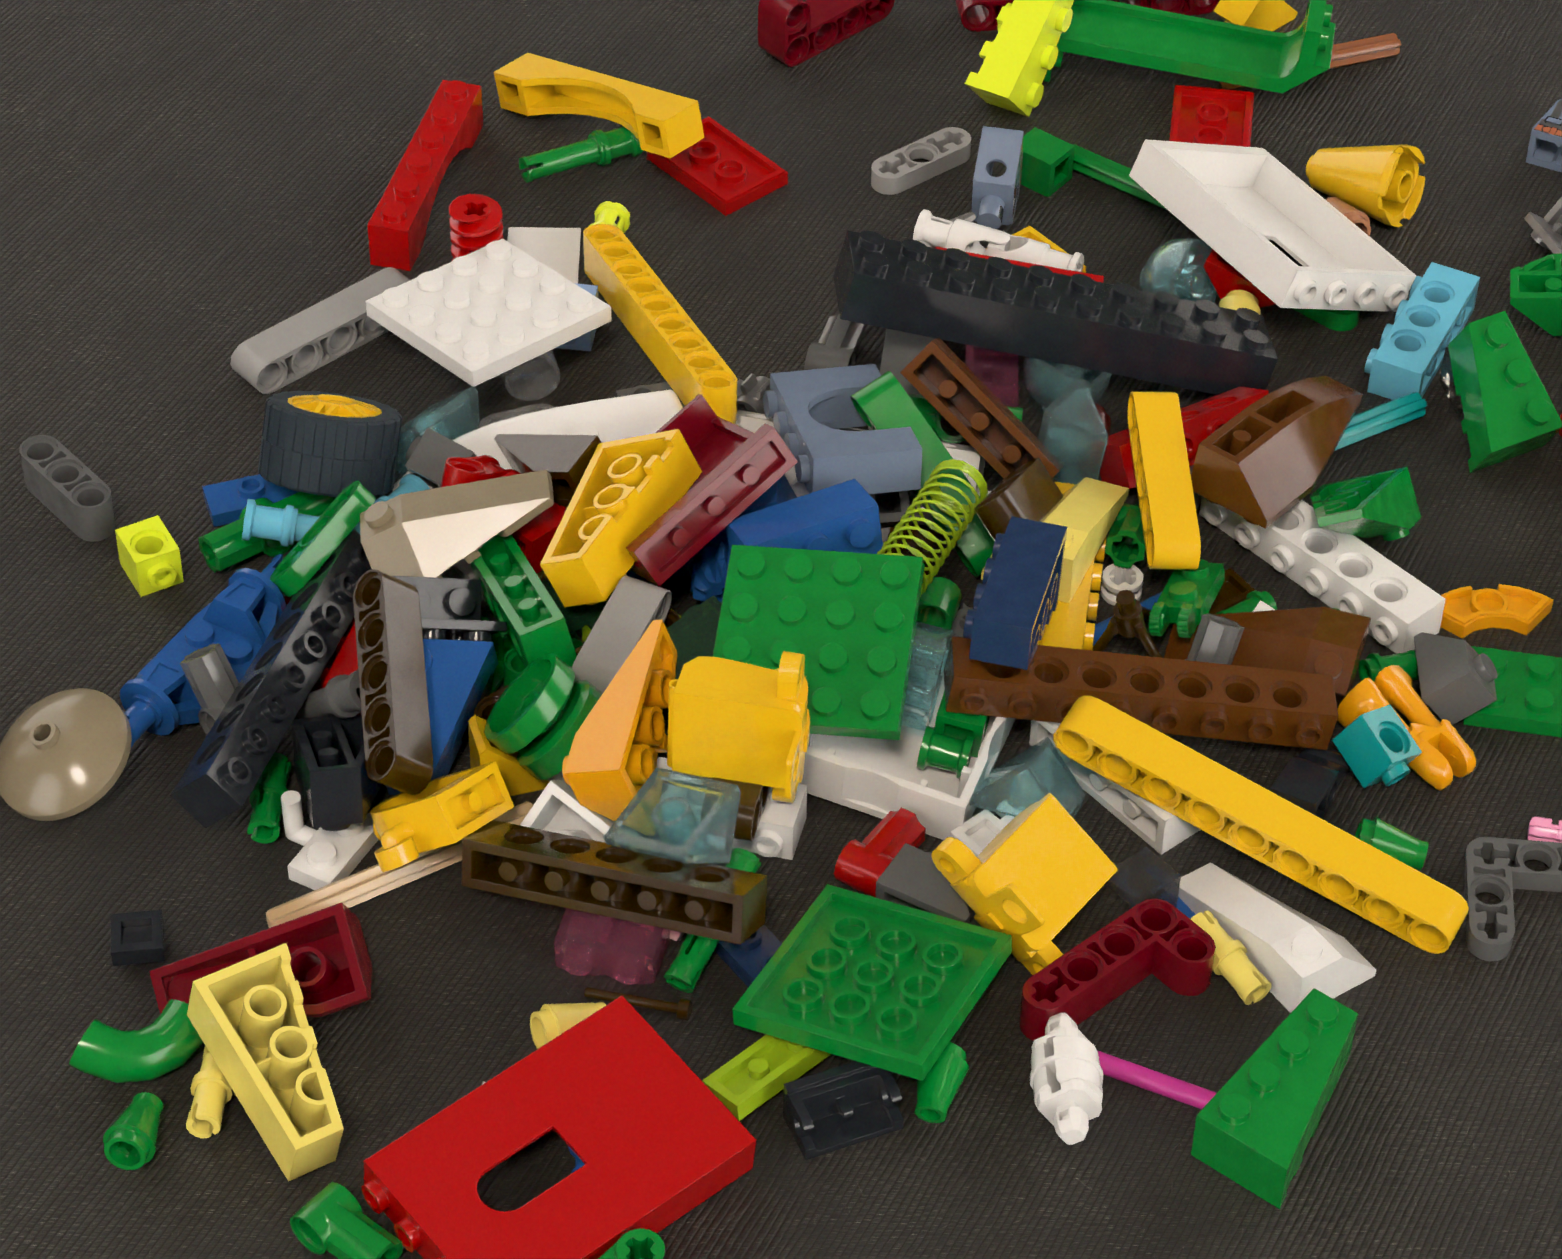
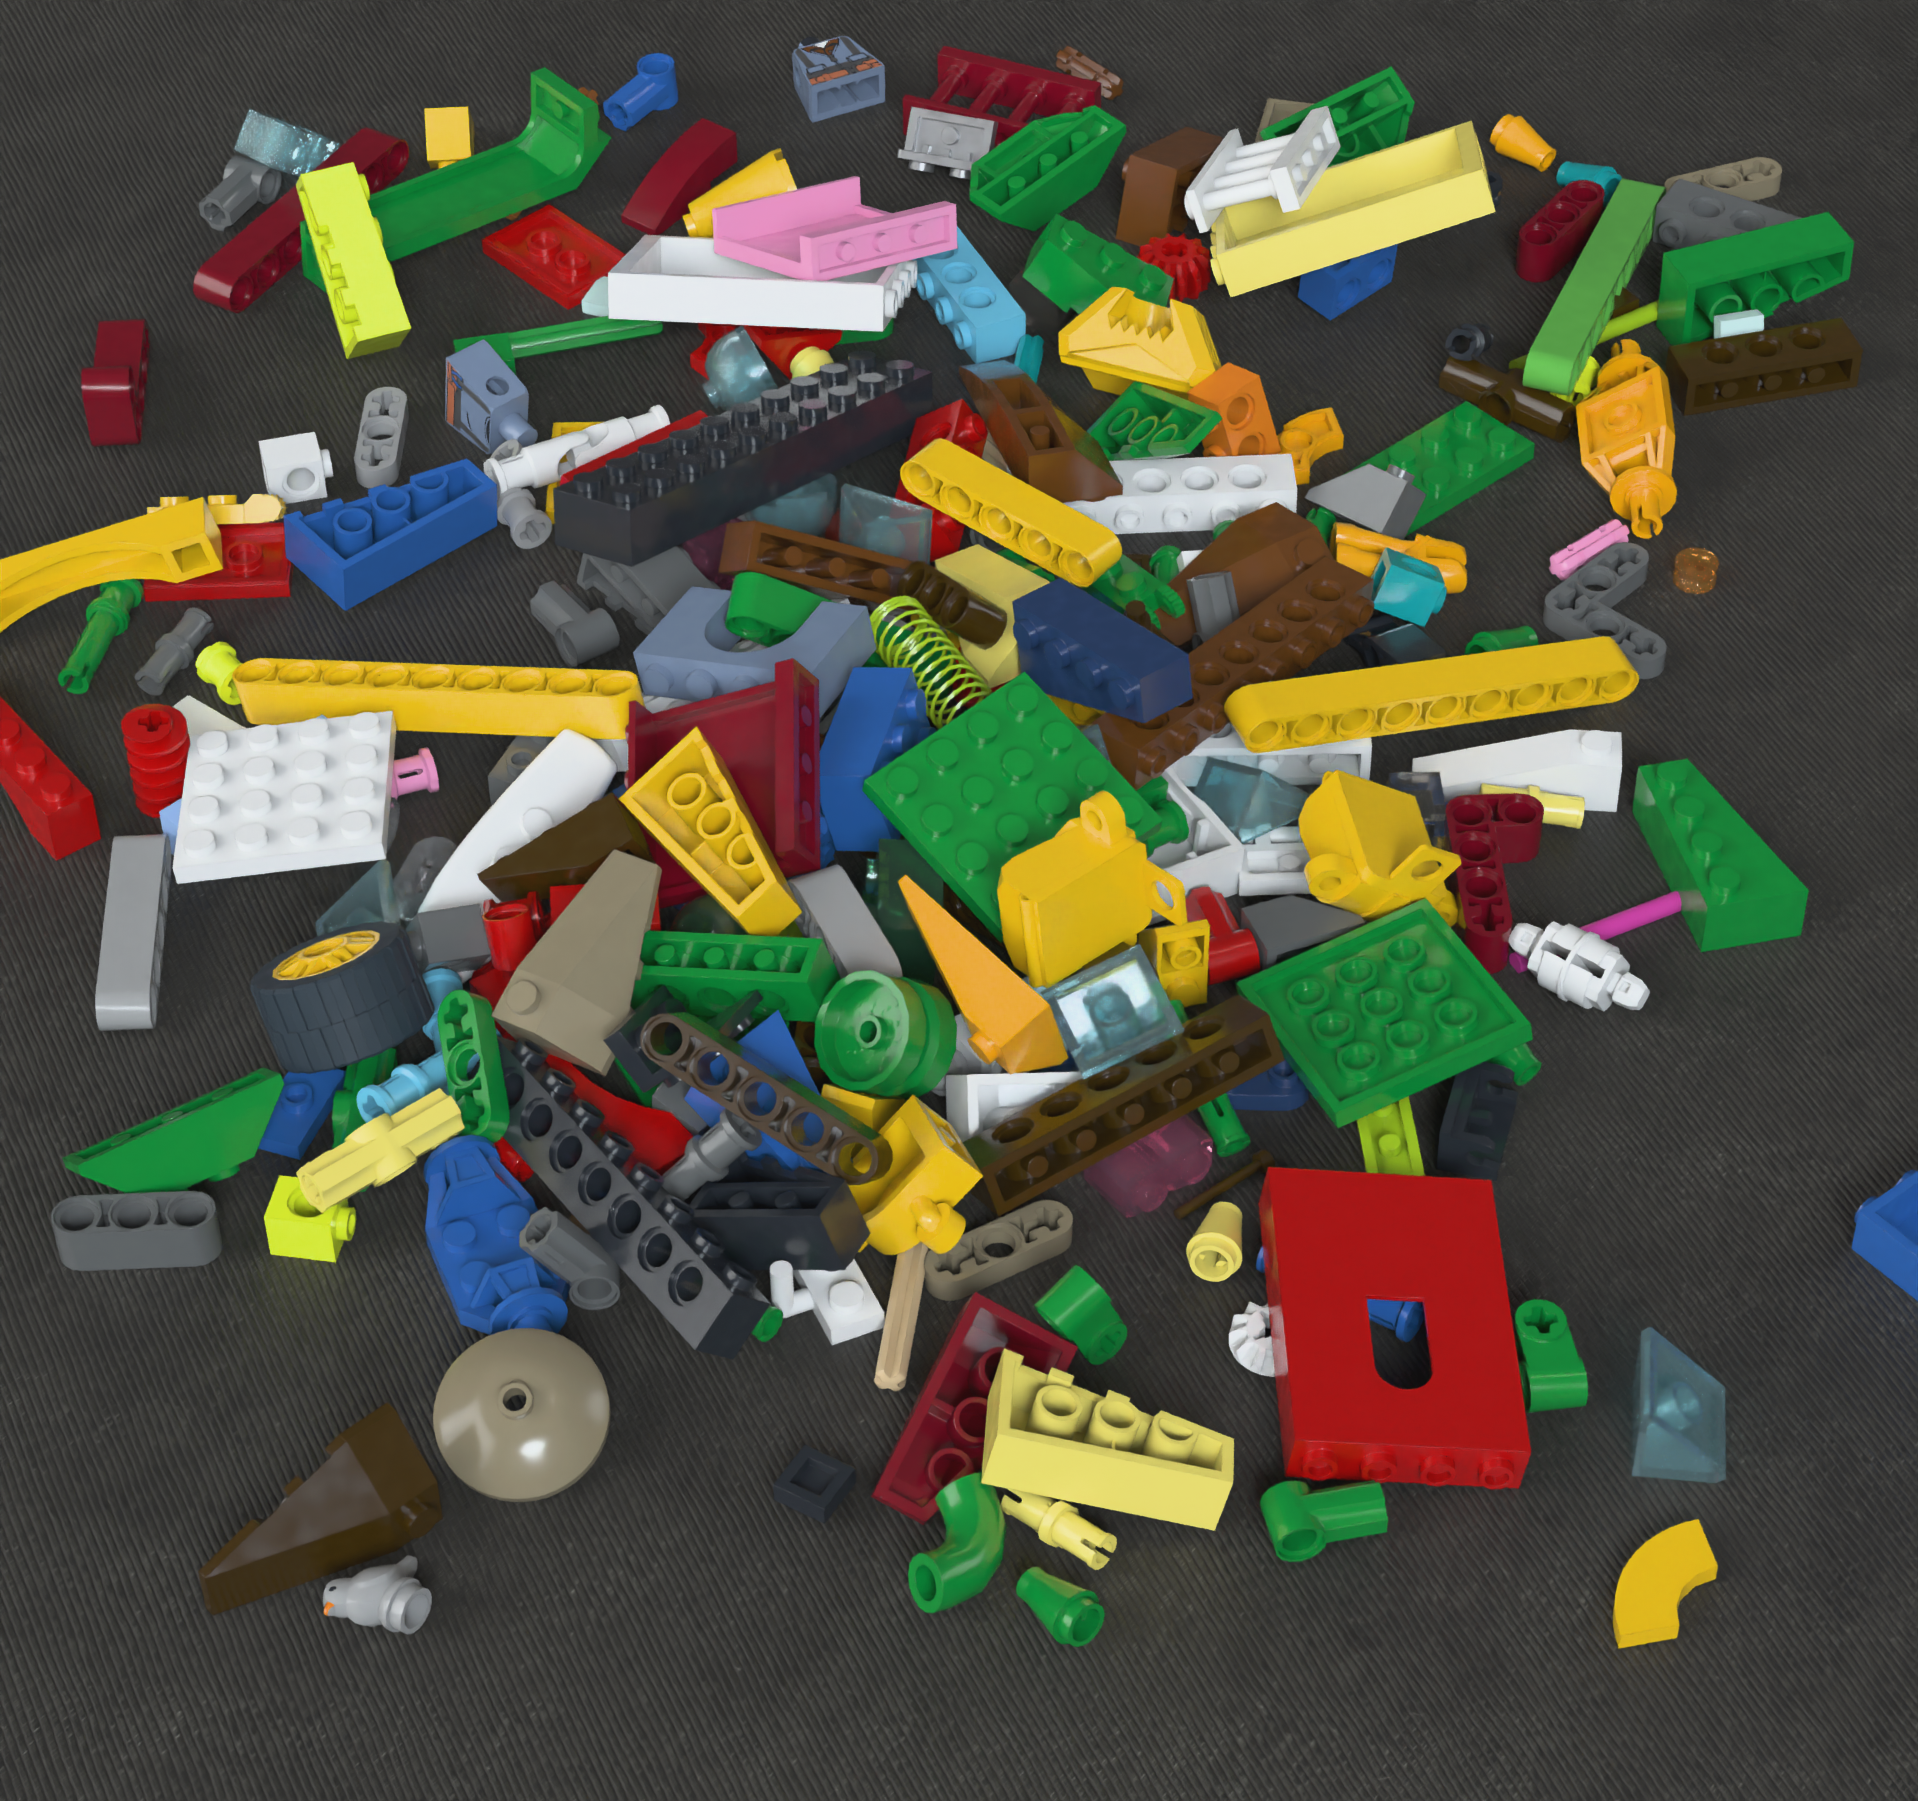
camera: 50 degrees left, 0 degrees up
none -> green wedge [62,1067,284,1193]
none -> dark grey pin [135,607,214,696]
none -> yellow hinge [147,494,288,524]
none -> white brick [259,432,333,504]
none -> blue wedge [283,459,497,611]
none -> light yellow piece [296,1088,465,1213]
none -> bright pink bush [390,747,439,803]
none -> blue piece [603,53,679,132]
none -> dark red slope [621,118,738,235]
none -> bright pink panel [712,176,958,281]
none -> dark tan beam [924,1200,1073,1301]
none -> green piece [1034,1264,1128,1365]
none -> yellow helmet [1058,287,1222,401]
none -> yellow slope [1138,919,1210,1009]
none -> orange brick [1187,362,1282,457]

